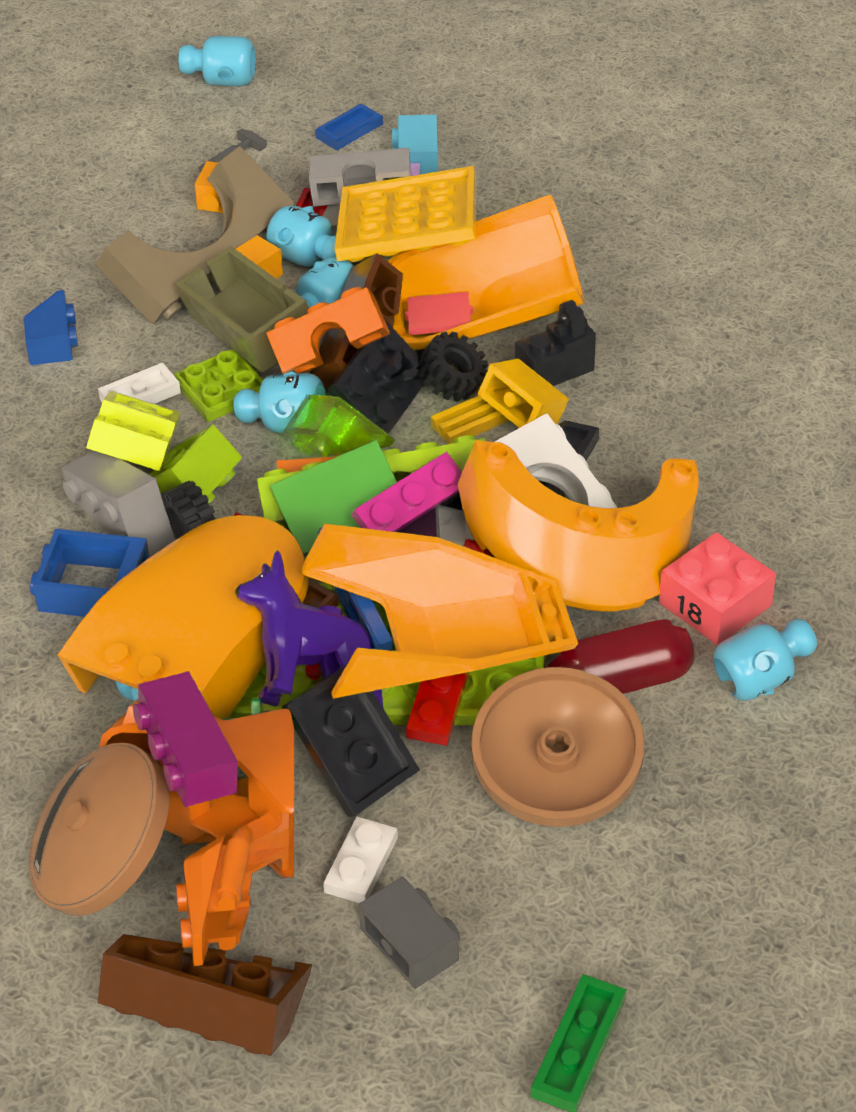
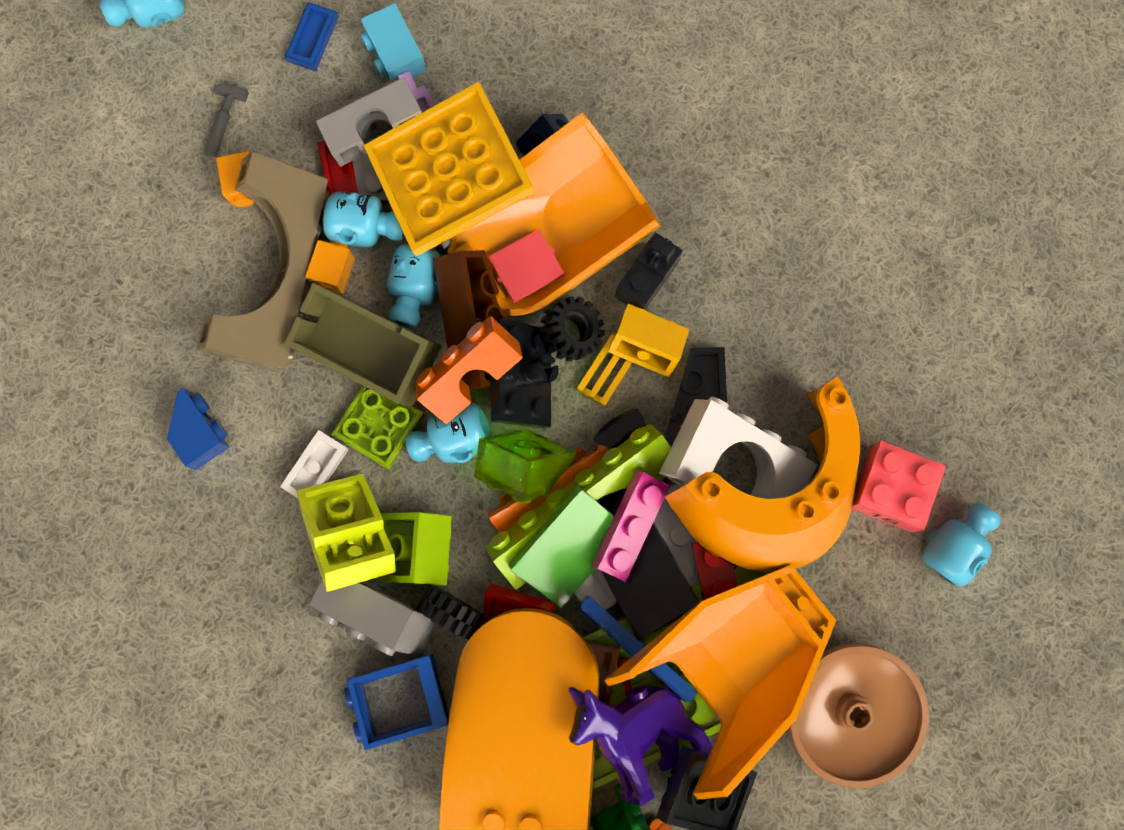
camera: 30 degrees left, 35 degrees up
dark red brick [544,619,695,694] -> none

